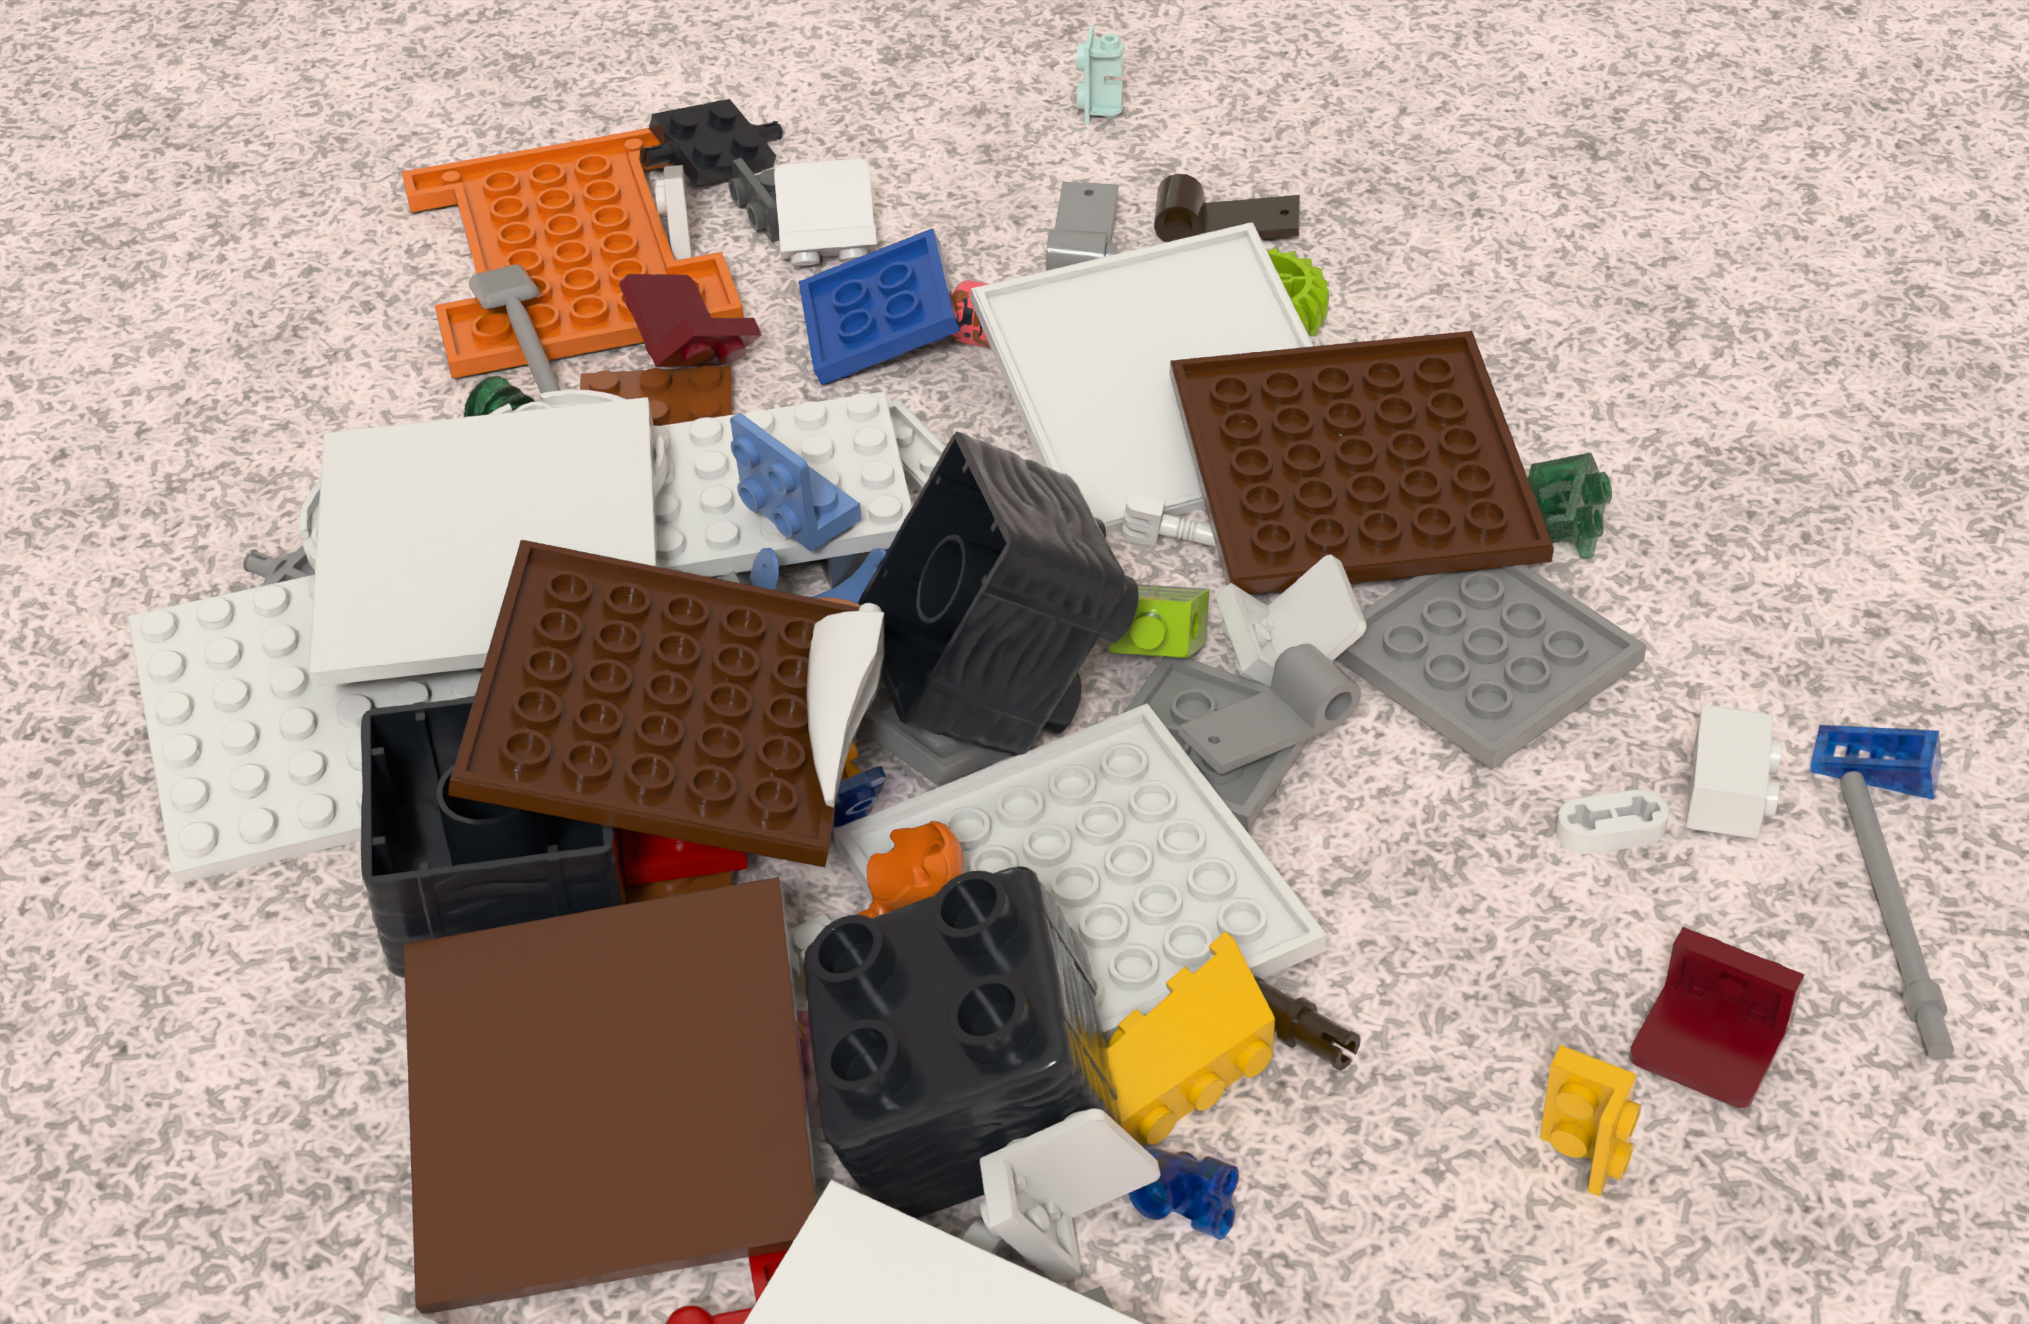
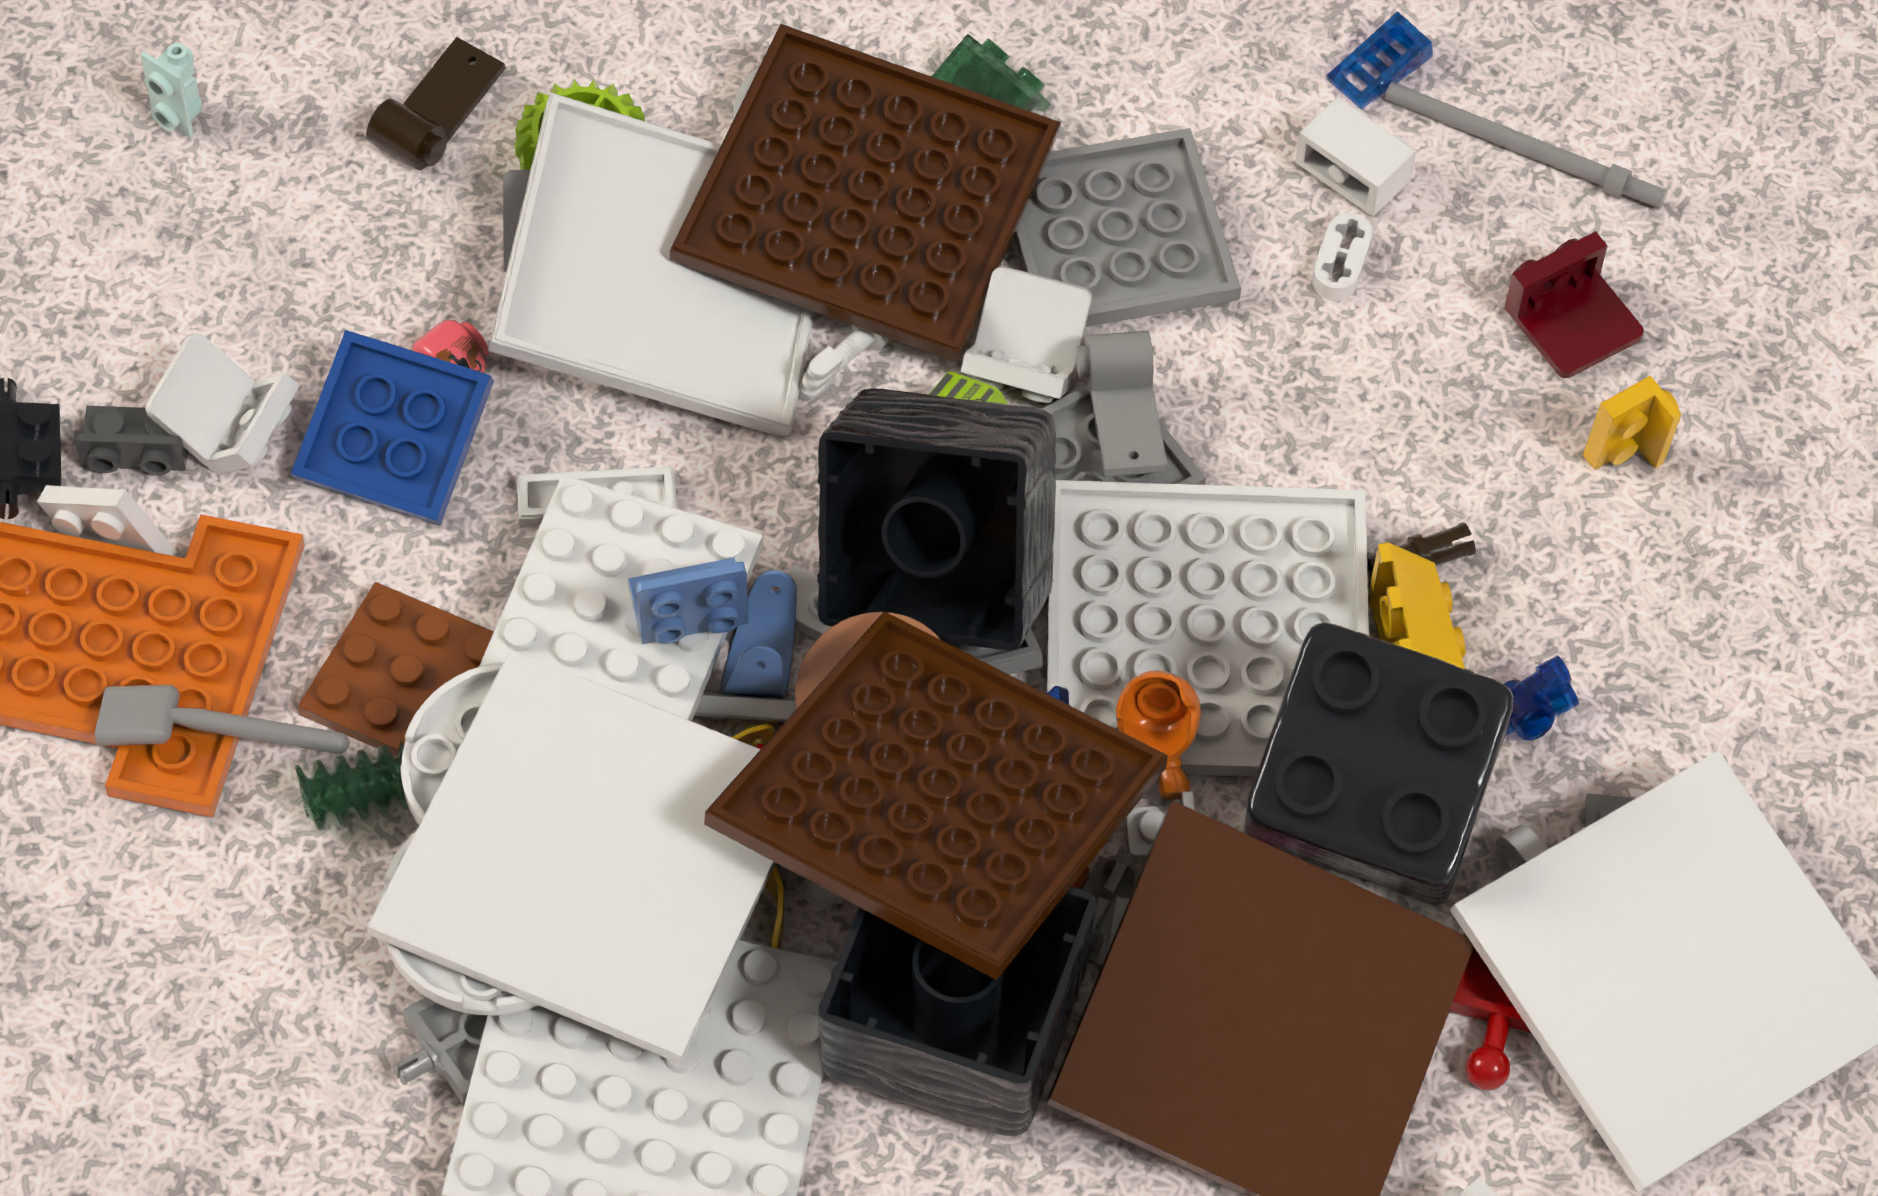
camera: 65 degrees left, 15 degrees up
dark red bracket [619,274,762,367] -> none
white piece [807,603,885,807] -> none
white bracket [980,1109,1160,1283] -> none
light grey door [1046,181,1119,271] -> none

